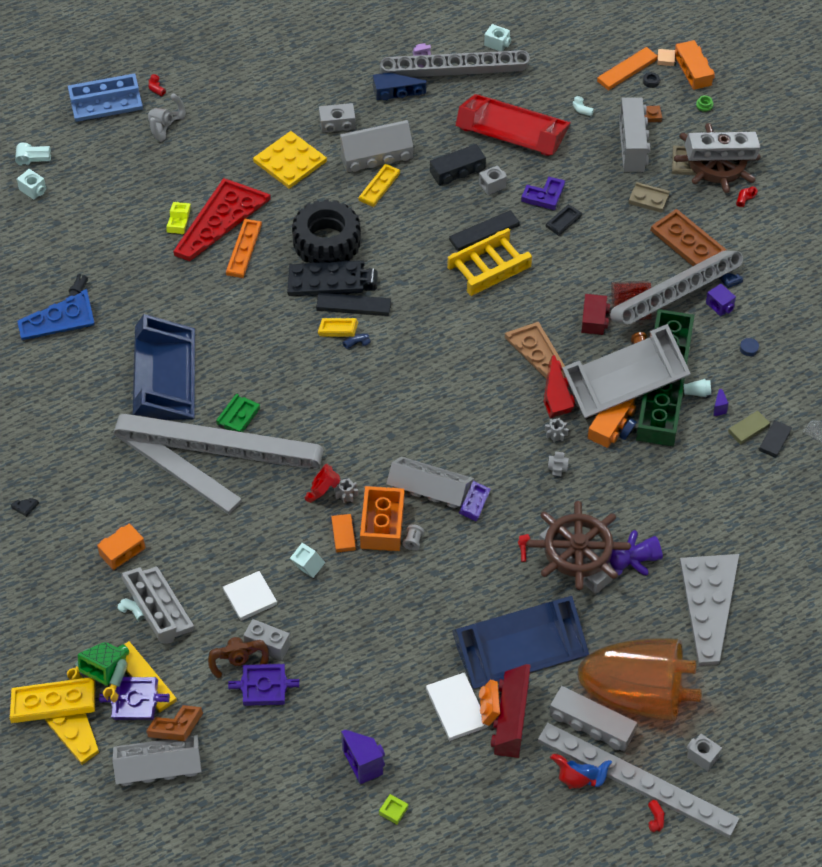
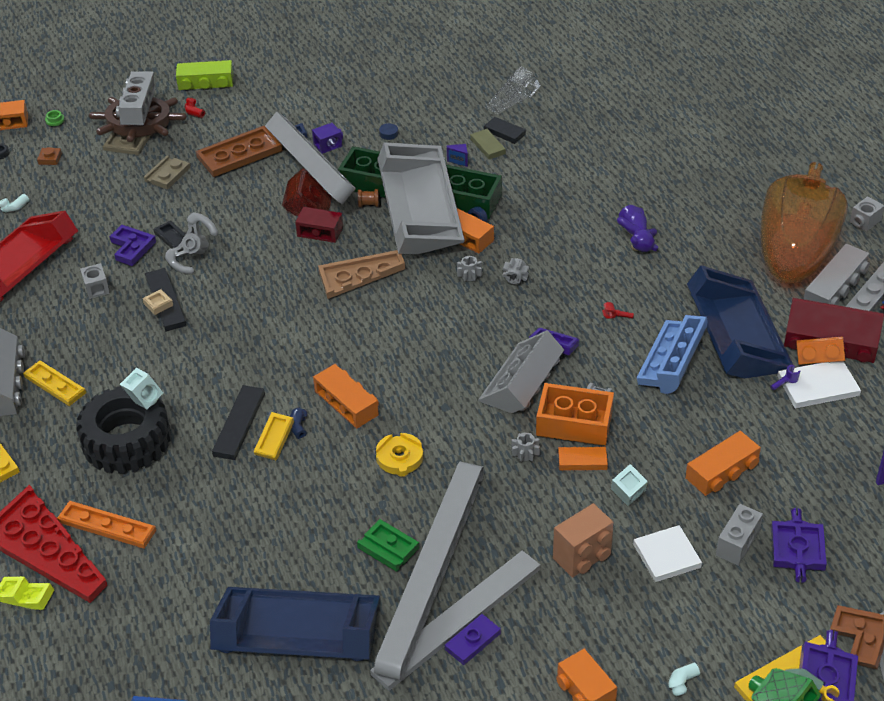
camera: 80 degrees left, 10 degrees down
light grey brick [121,567,194,644] -> none
reddish brown piece [208,637,269,678] -> none
black hinge [287,260,378,296] -> none
red plate [305,464,341,503] -> none
black brick [430,144,486,186] -> none
yellow fence [447,228,532,296] -> none
reddish brown brick [526,501,631,594] -> none
red slope [543,355,575,418] -> none
light grey brick [619,98,650,172] -> none
light grey wing [680,554,739,666] -> none
none -> light aqua brick [120,368,163,409]
none -> tan tile [143,289,173,315]
none -> light grey piece [165,212,218,274]
none -> lime brick [176,60,234,90]
none -> orange brick [313,364,379,429]
none -> yellow plate [376,433,423,476]
none -> dark purple plate [445,614,501,666]
none -> nougat brick [553,503,614,578]
none -> medium blue brick [637,315,708,394]
none -> orange brick [685,431,761,496]
none -> dark purple hand [770,365,801,390]

